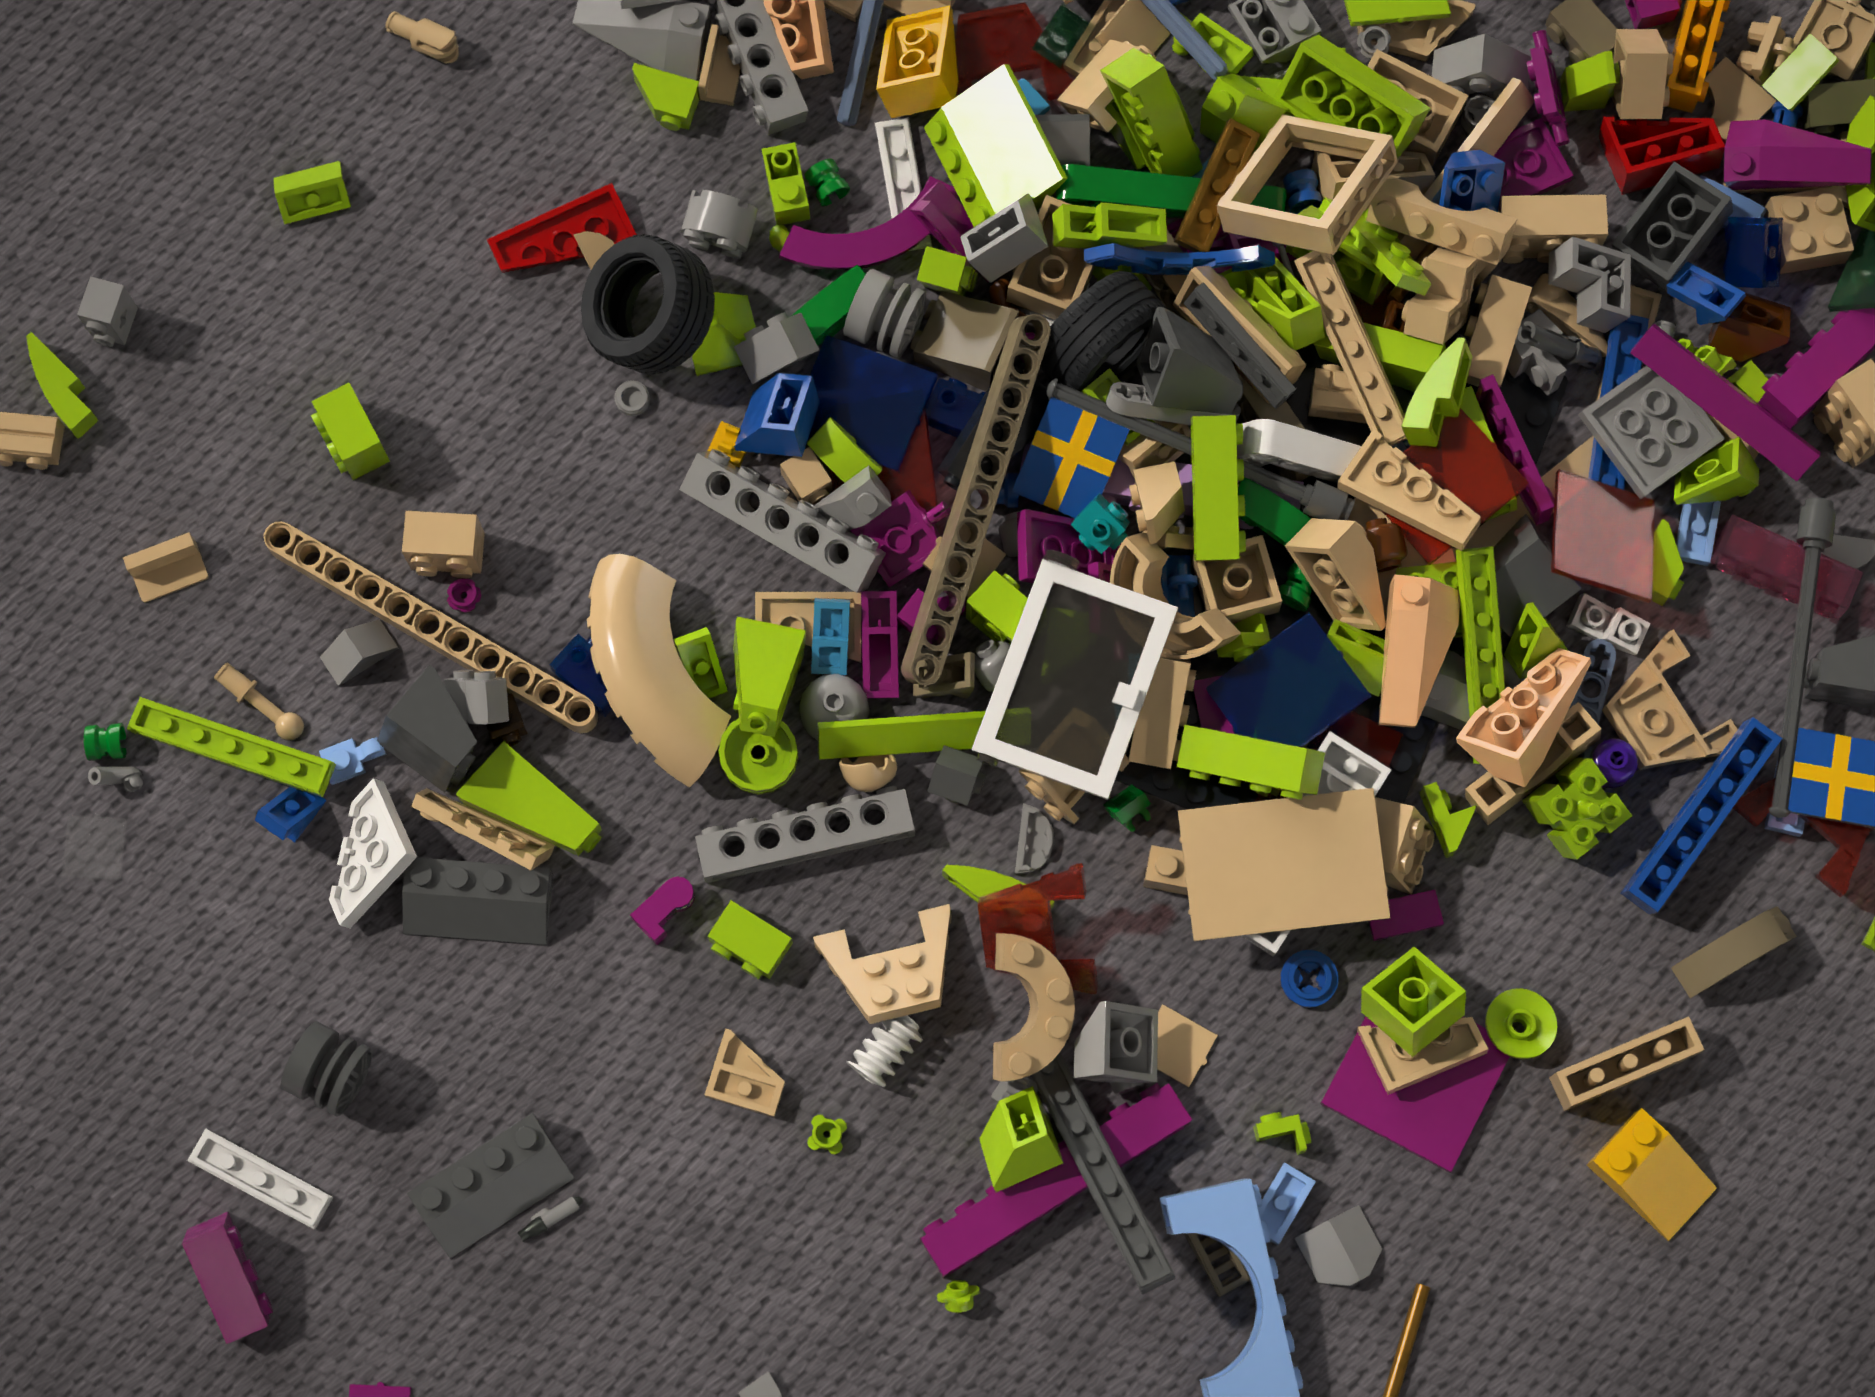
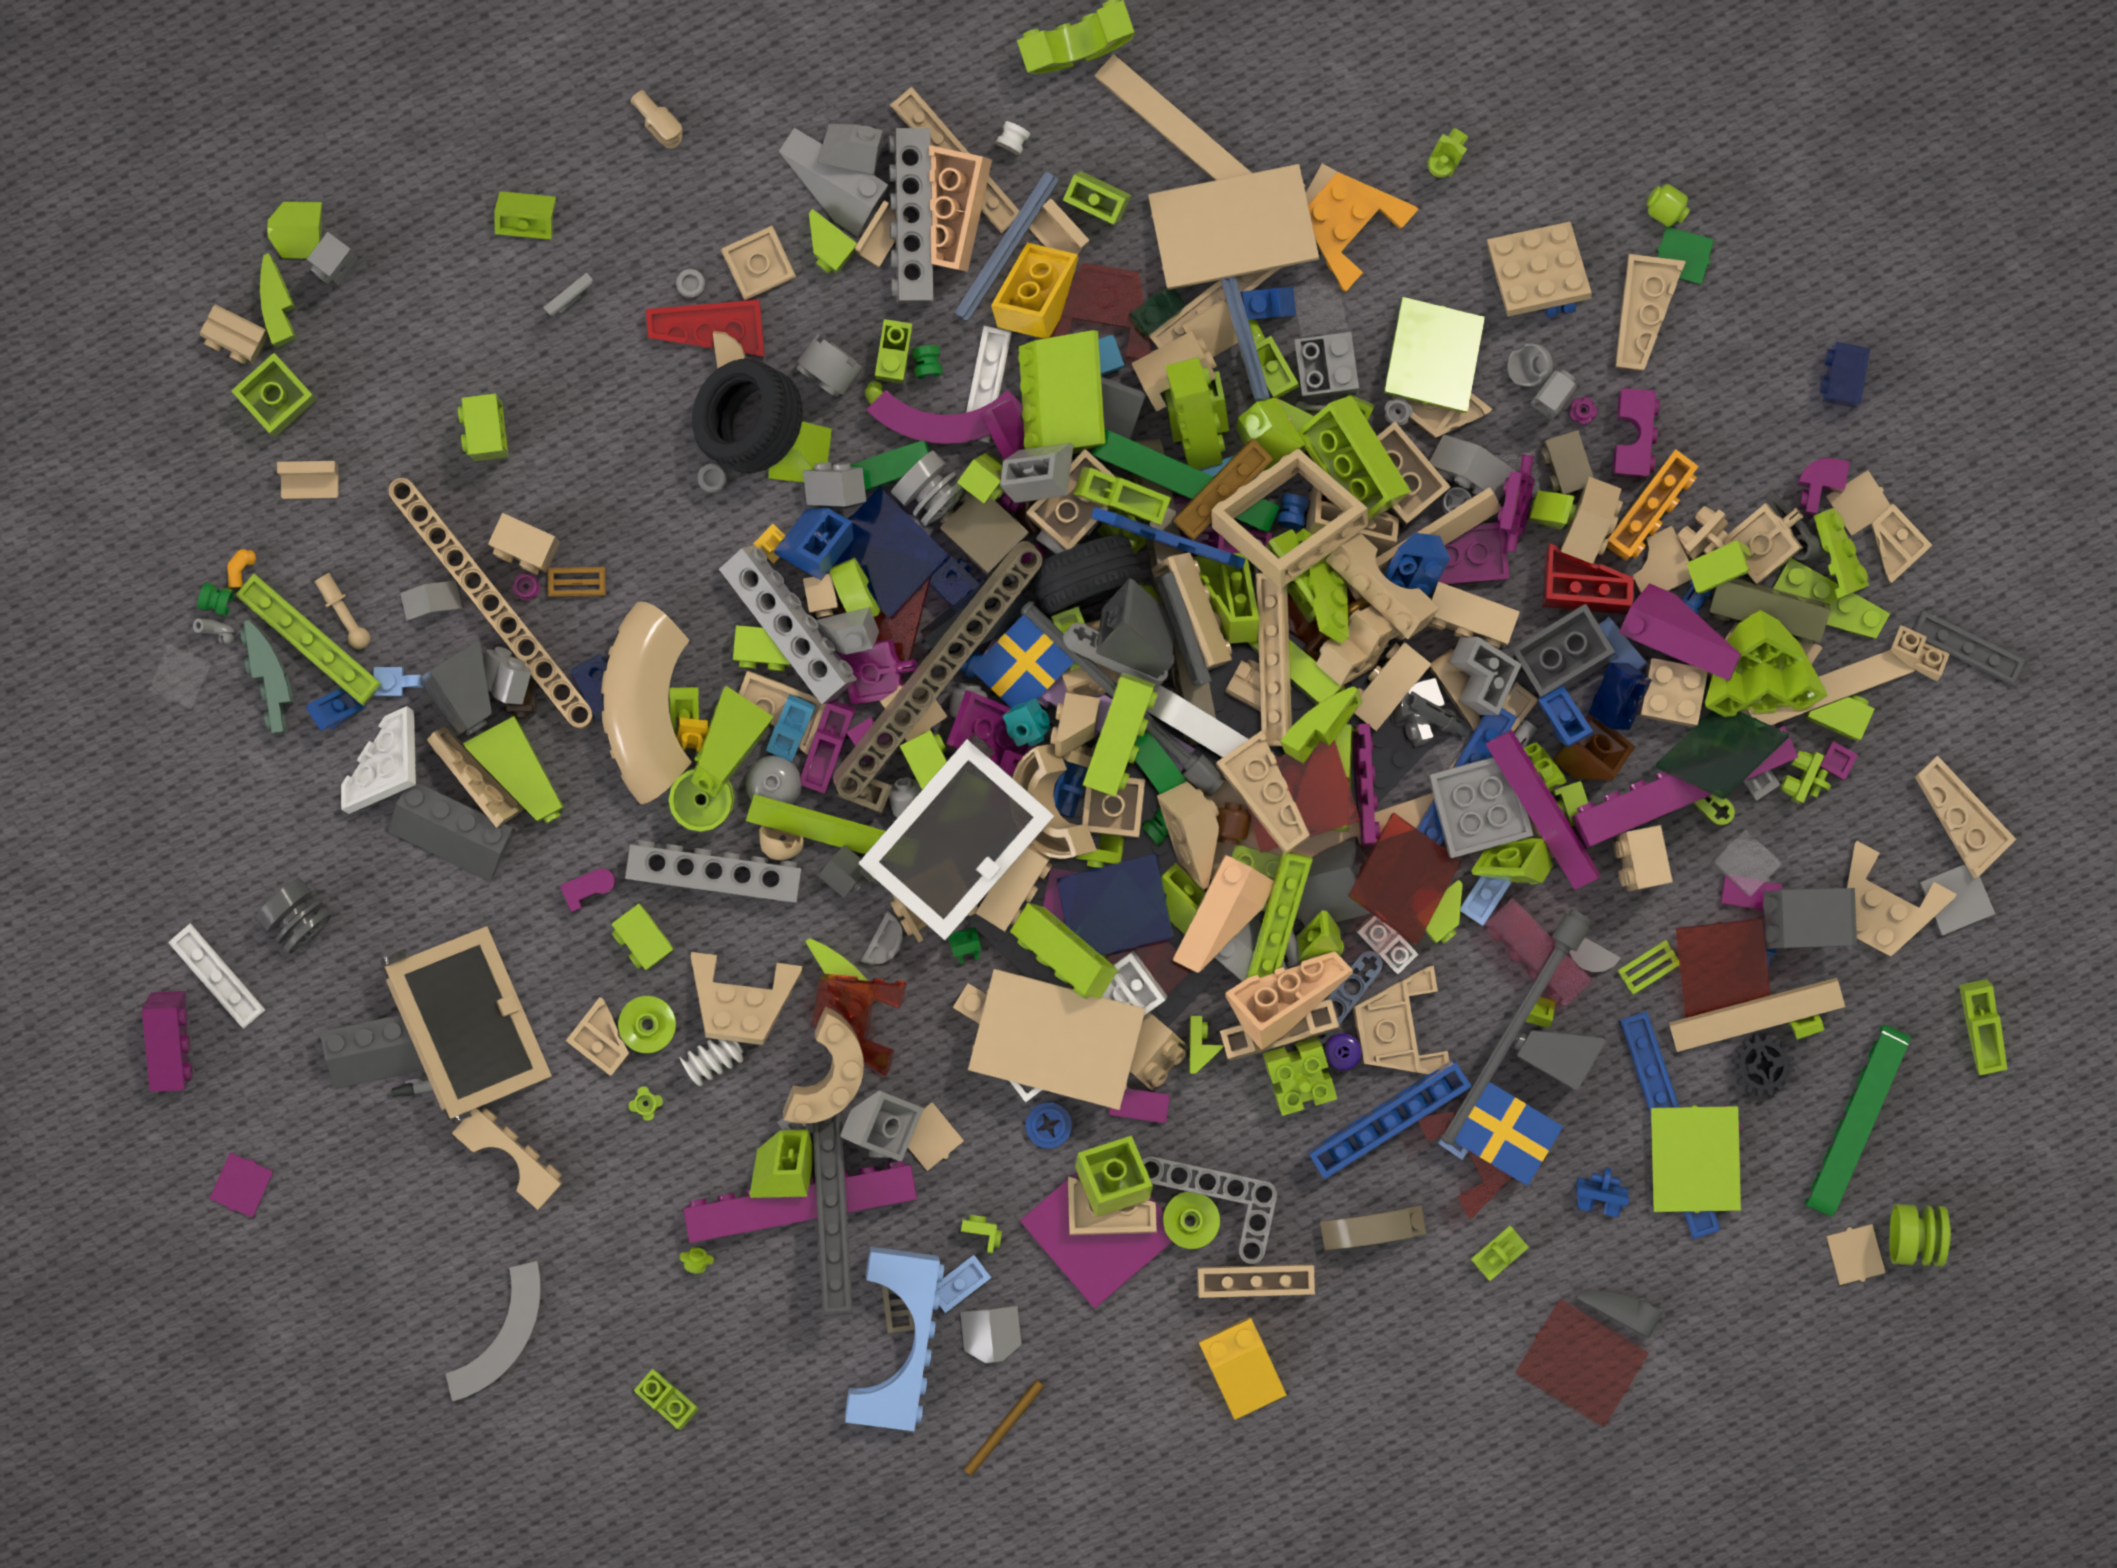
camera: 15 degrees right, 10 degrees up
none -> light orange arm [227,549,256,589]
none -> lime brick [232,353,318,437]
none -> sand green slope [241,621,294,735]
none -> lime slope [267,202,322,259]
none -> door [380,926,552,1123]
none -> tan arch [452,1107,563,1210]
none -> light grey tile [543,273,593,317]
none -> pearl gold tile [548,567,606,597]
none -> lime dish [618,996,676,1053]
none -> light grey tile [676,269,705,298]
none -> yellow tile [676,718,708,752]
none -> tan tile [721,226,796,301]
none -> lime slope [733,625,792,671]
none -> magenta plate [999,492,1025,514]
none -> light grey beam [1142,1156,1277,1264]
none -> lime plate [1525,997,1556,1028]

